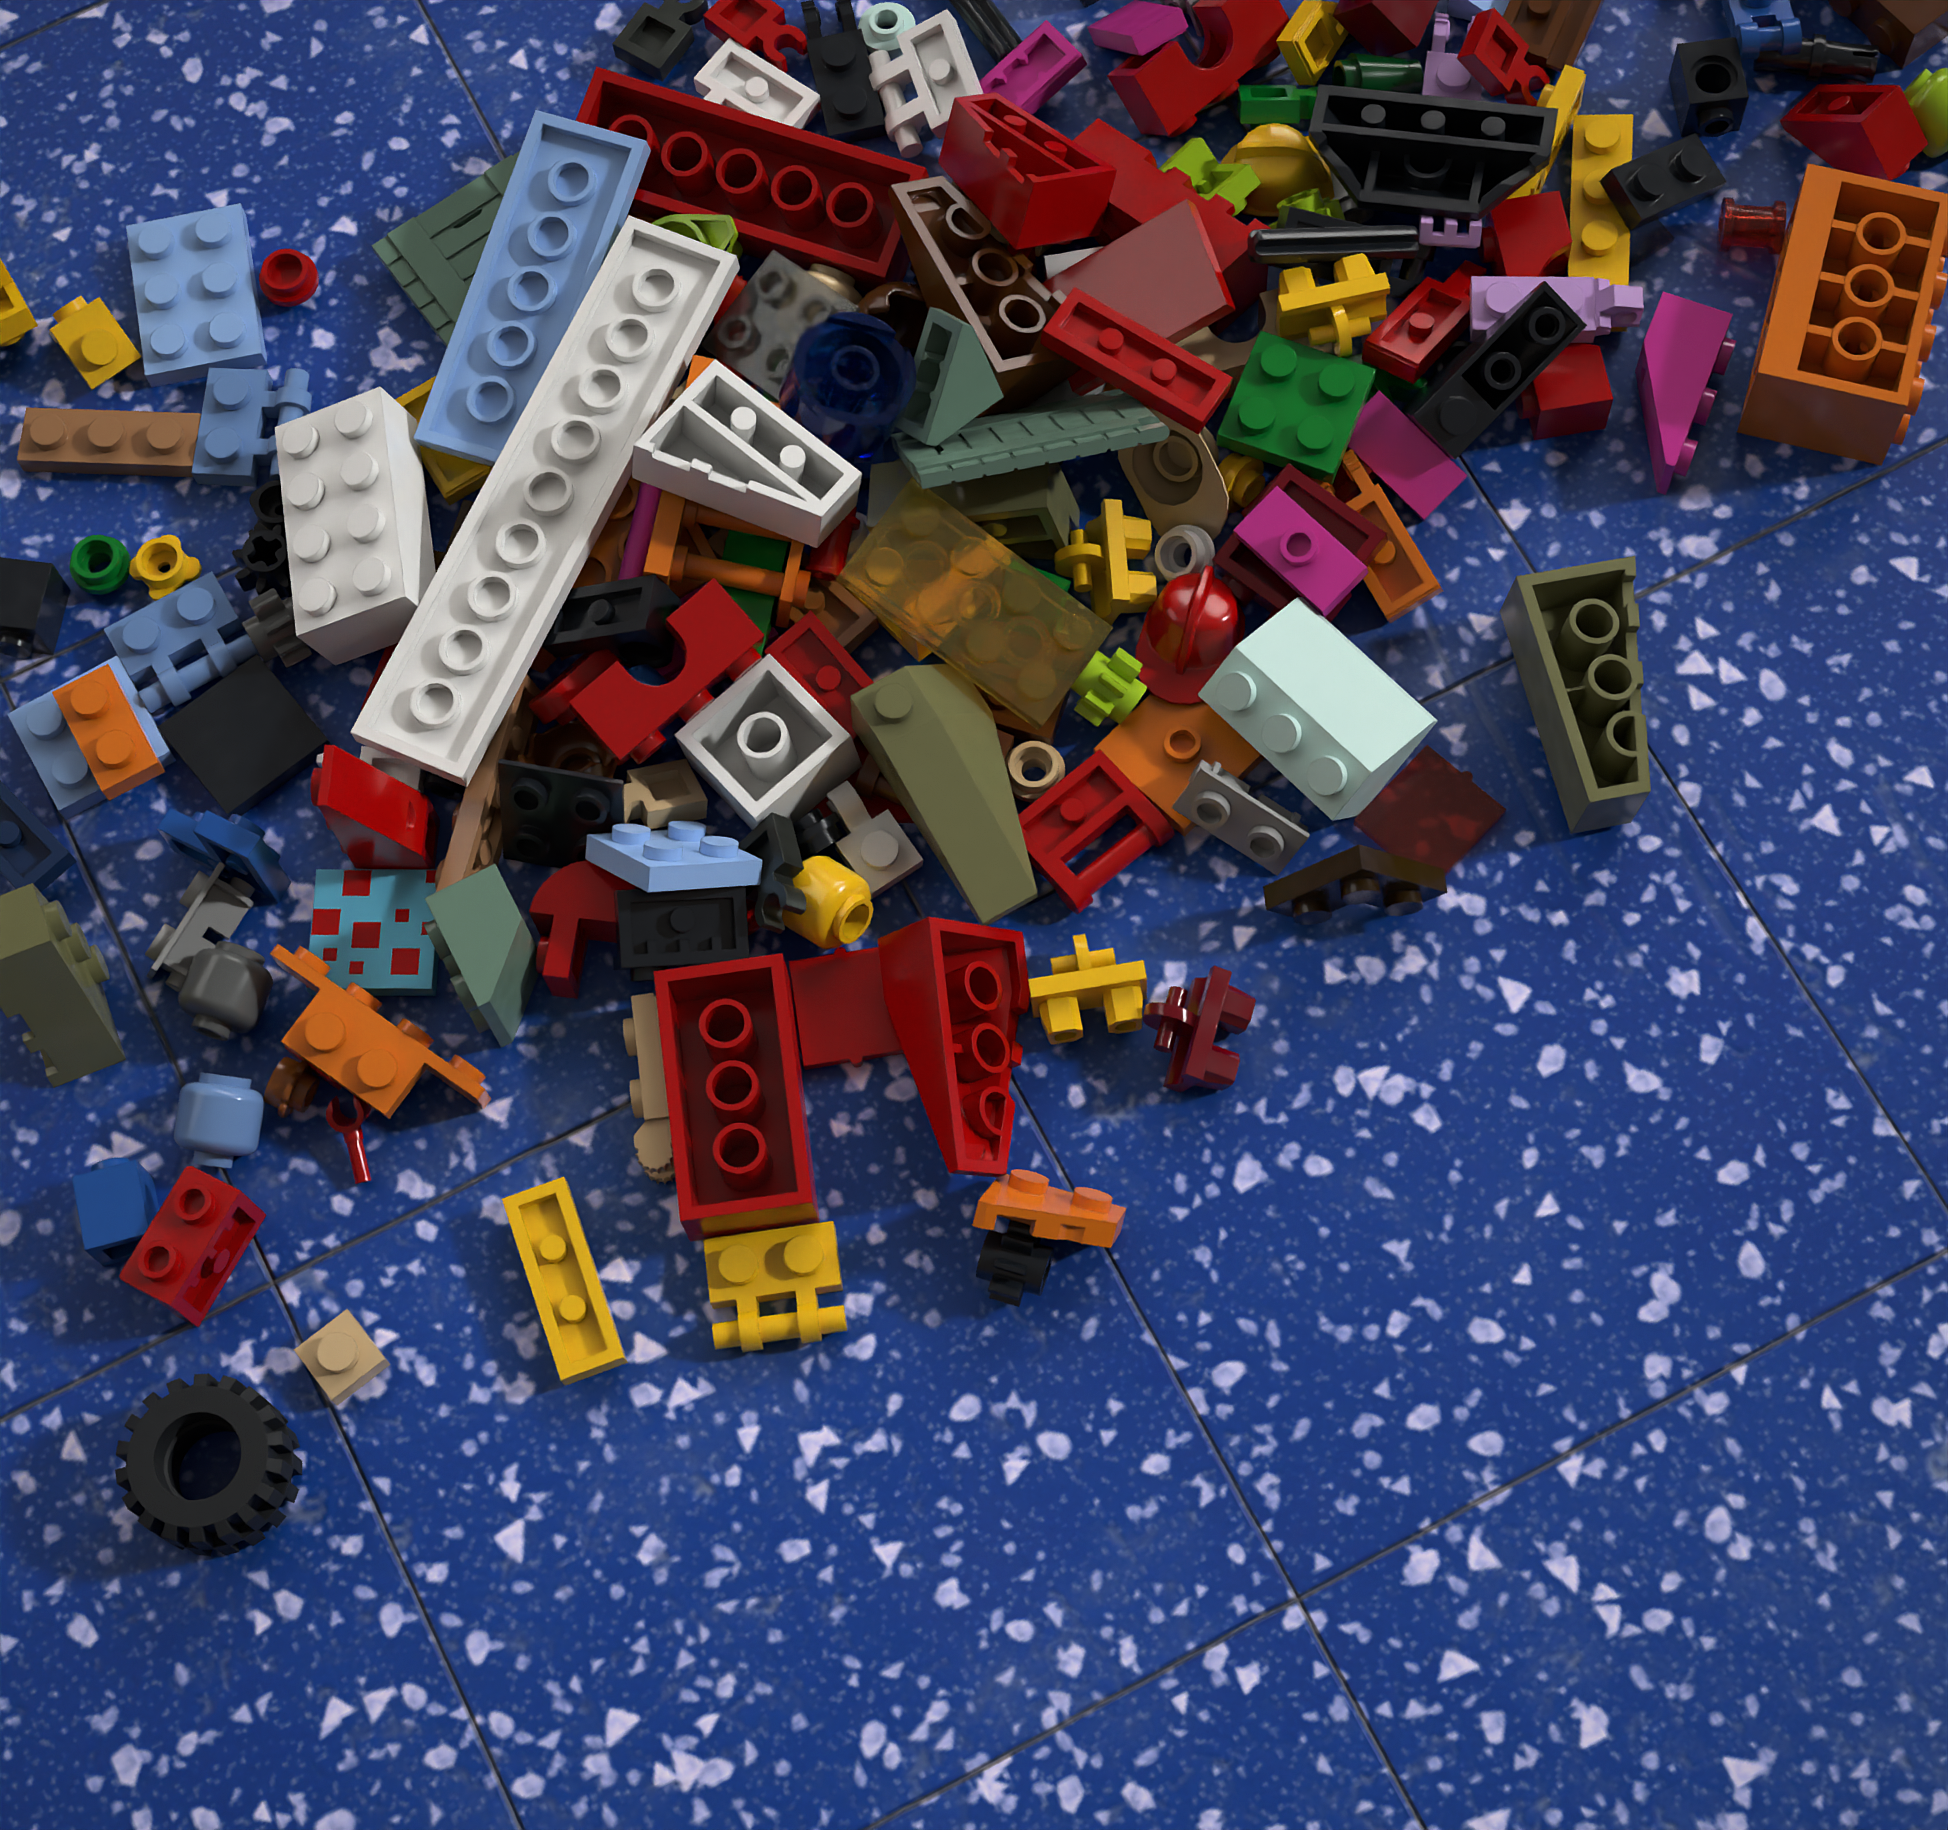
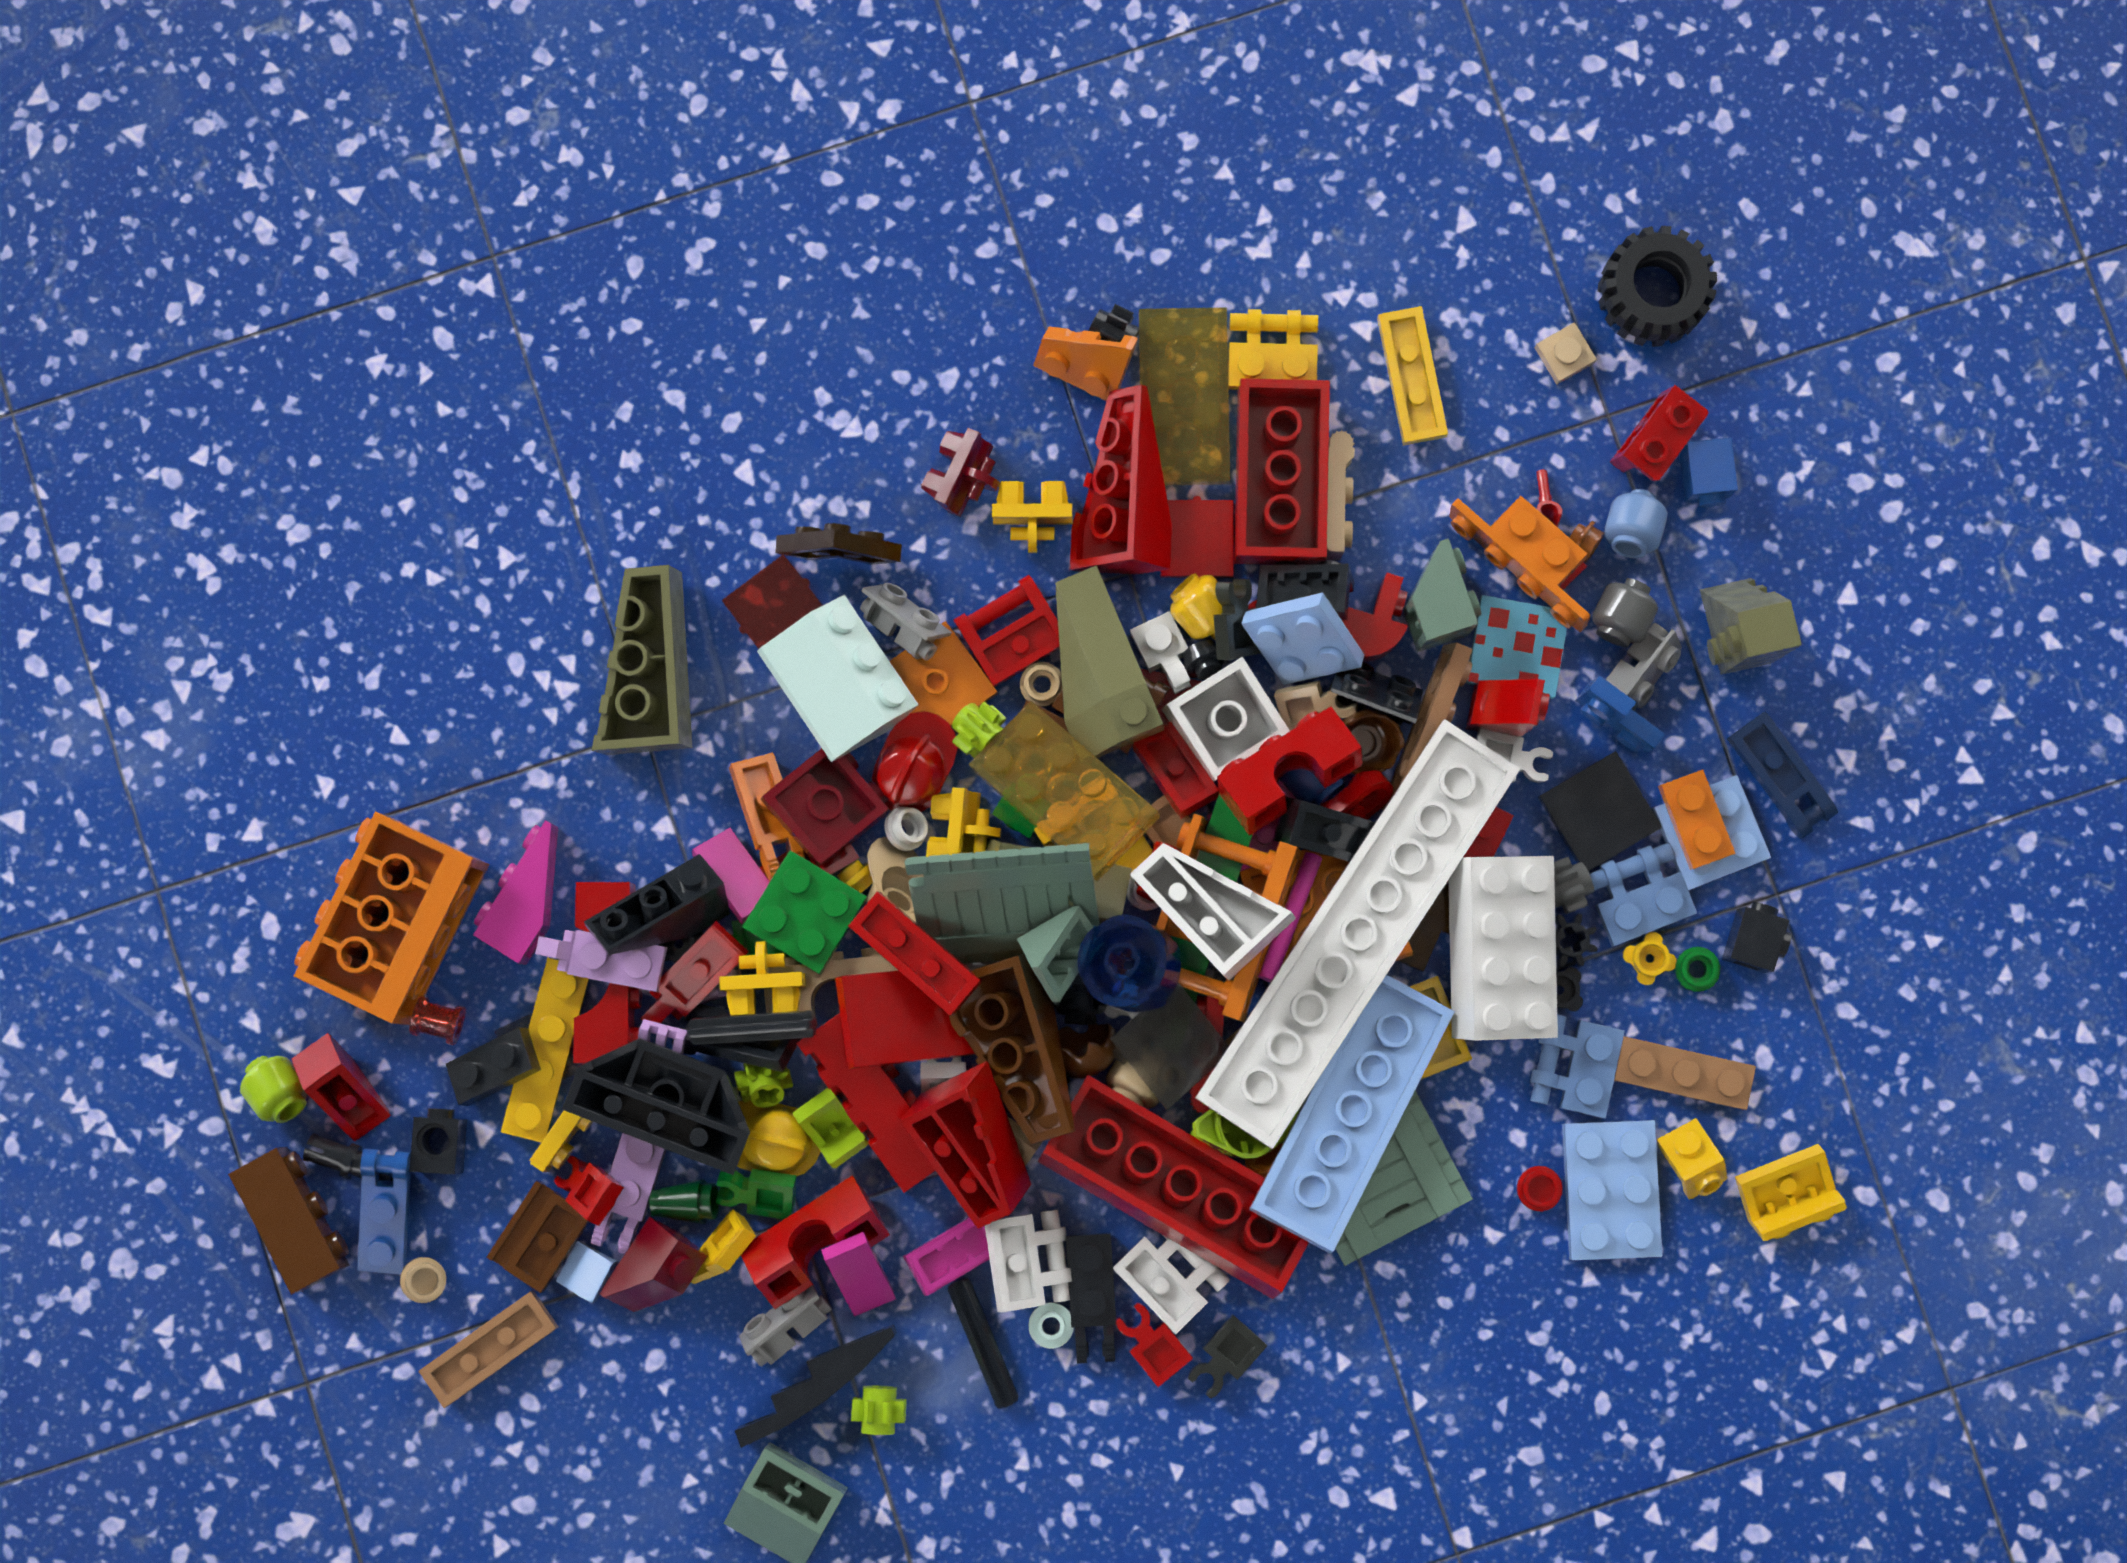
camera: 175 degrees left, 15 degrees up
dark pink plate [1233,486,1368,618] -> none
none -> clear yellow plate [1138,307,1230,485]

